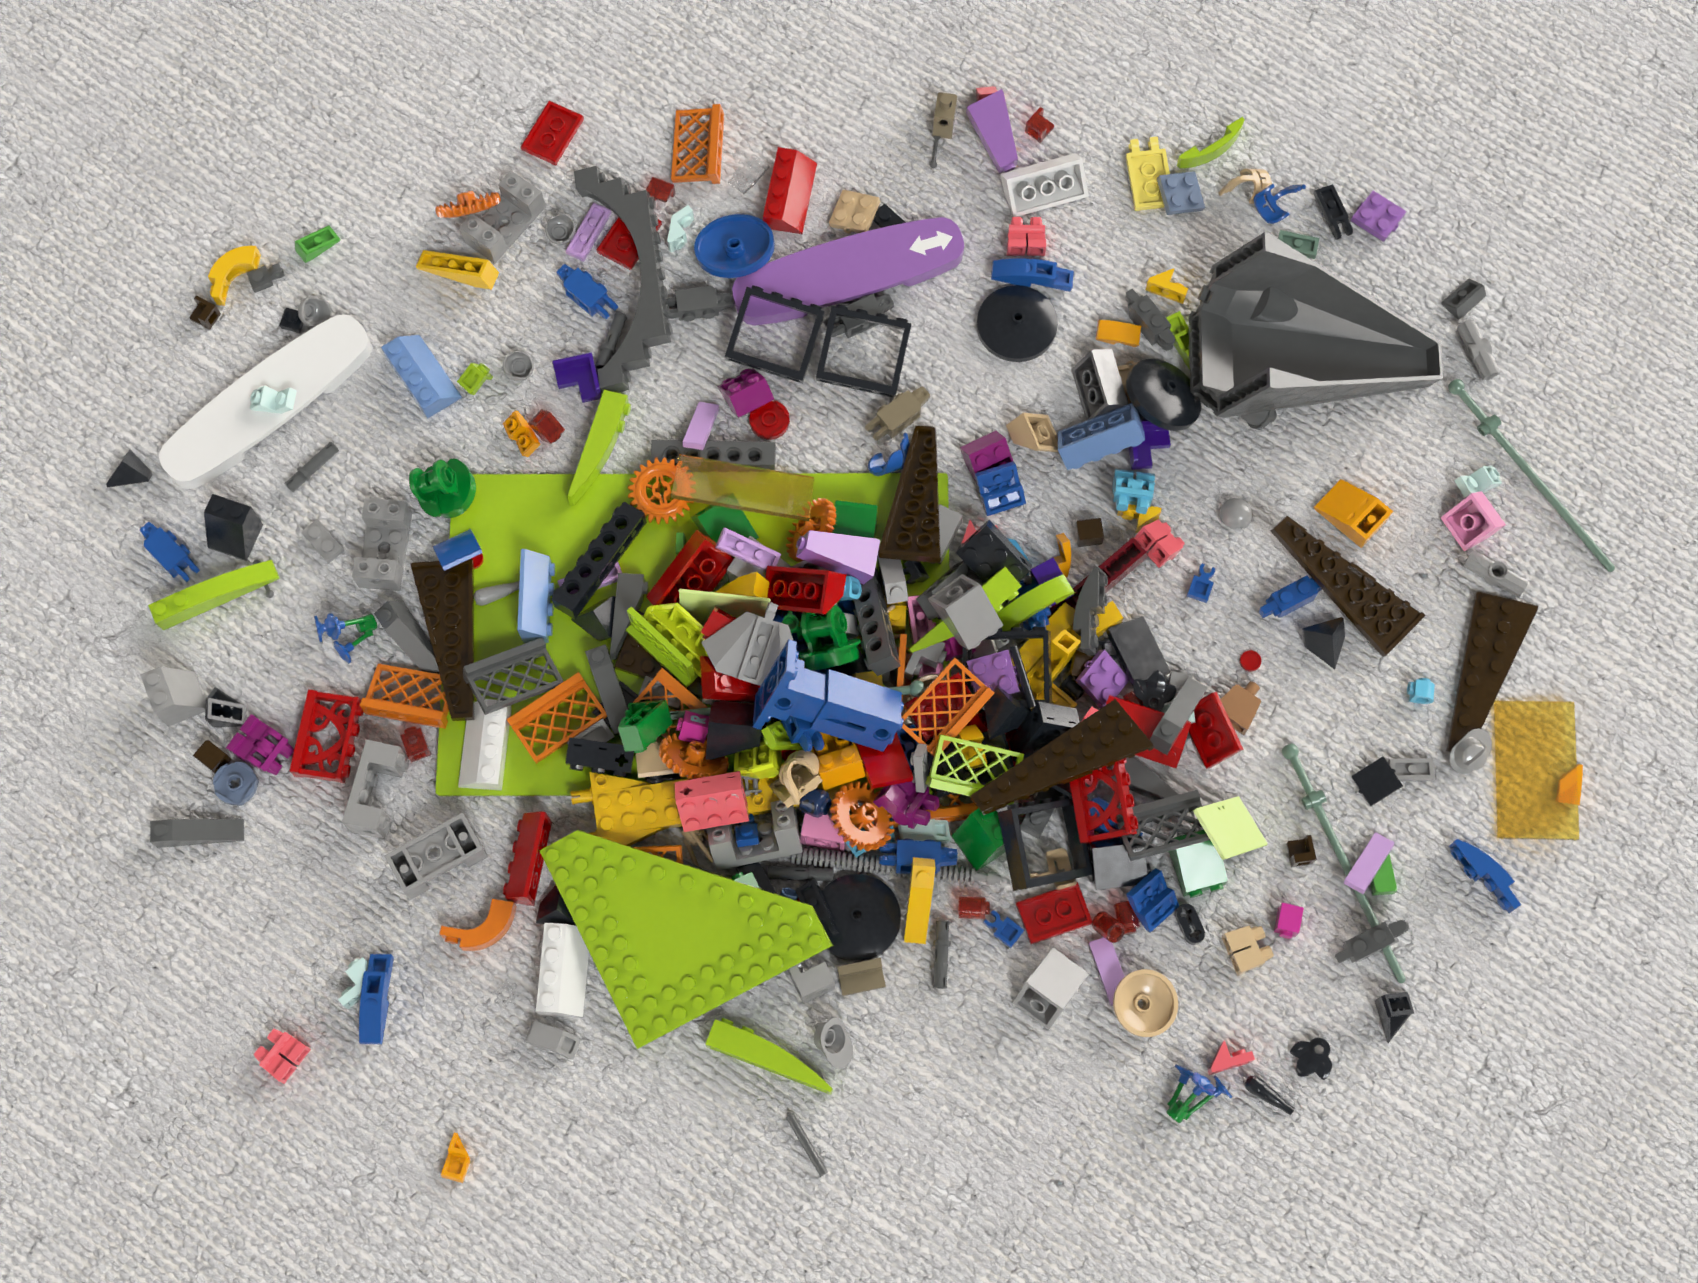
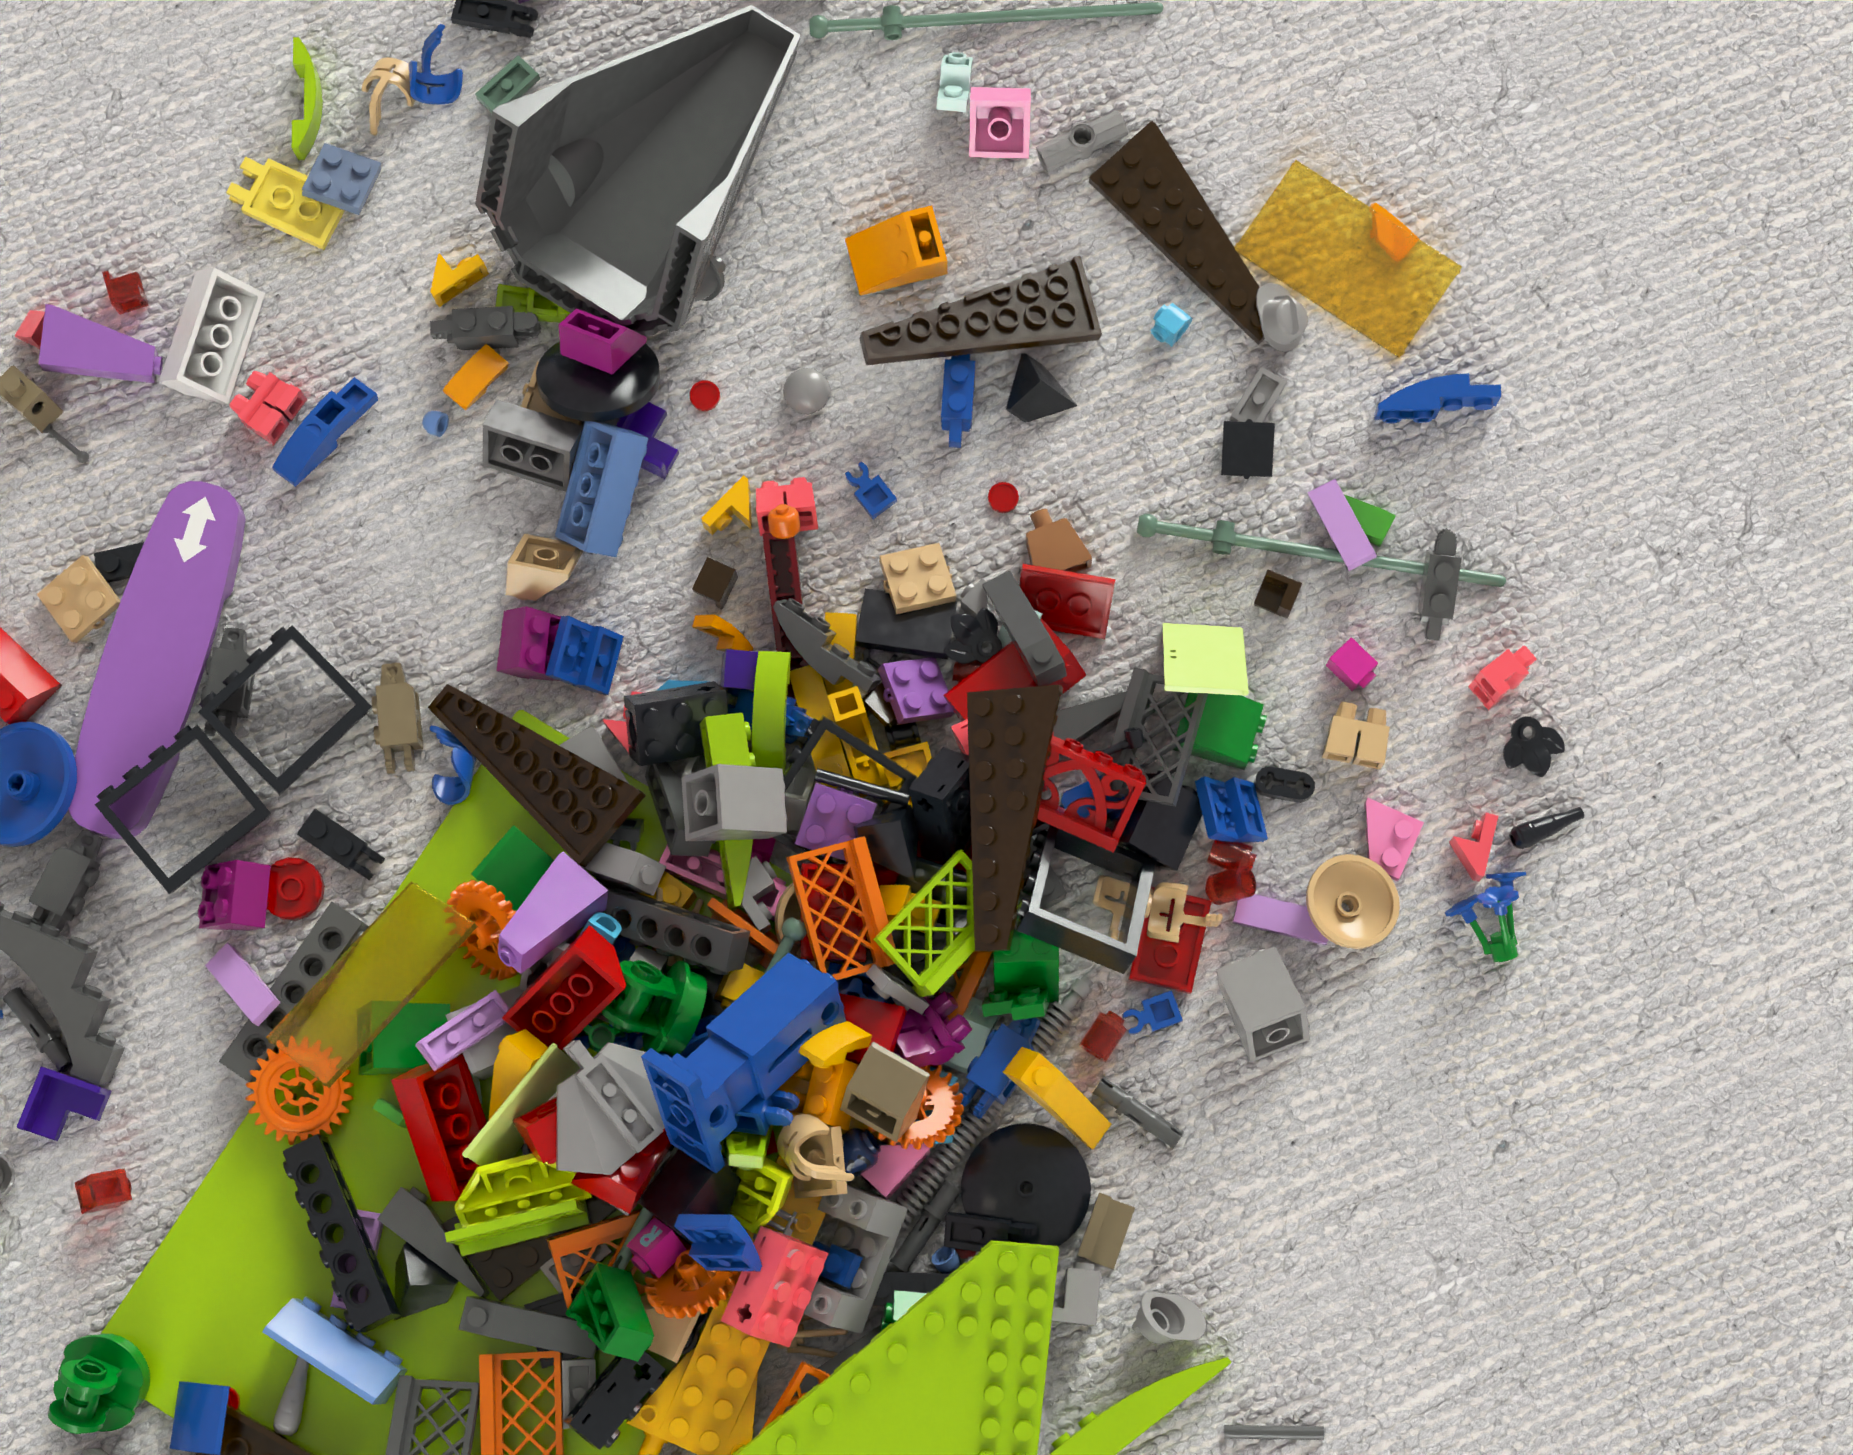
camera: 55 degrees left, 5 degrees up
light orange slope [503,410,541,457] -> none
lime slope [568,390,631,506] -> none
black dish [977,285,1058,362] -> none
medium azure hips [1112,469,1155,514] -> none
black slope [1374,992,1414,1043] -> none
none -> black hinge [297,809,385,881]
none -> medium blue hinge [422,411,449,437]
none -> magenta slope [559,308,647,374]
none -> blue slope [674,1214,762,1272]
none -> red piece [689,380,720,411]
none -> orange piece [768,504,800,539]
none -> yellow slope [798,1021,872,1068]
none -> dark tan slope [840,1042,930,1142]
none -> tan plate [879,543,956,615]
none -> green plate [982,985,1050,1020]
none -> black hand [1101,727,1144,756]
none -> tan helmet [1147,882,1223,943]
none -> bright pink wing [1364,798,1424,881]
none -> coral hips [1468,645,1537,710]

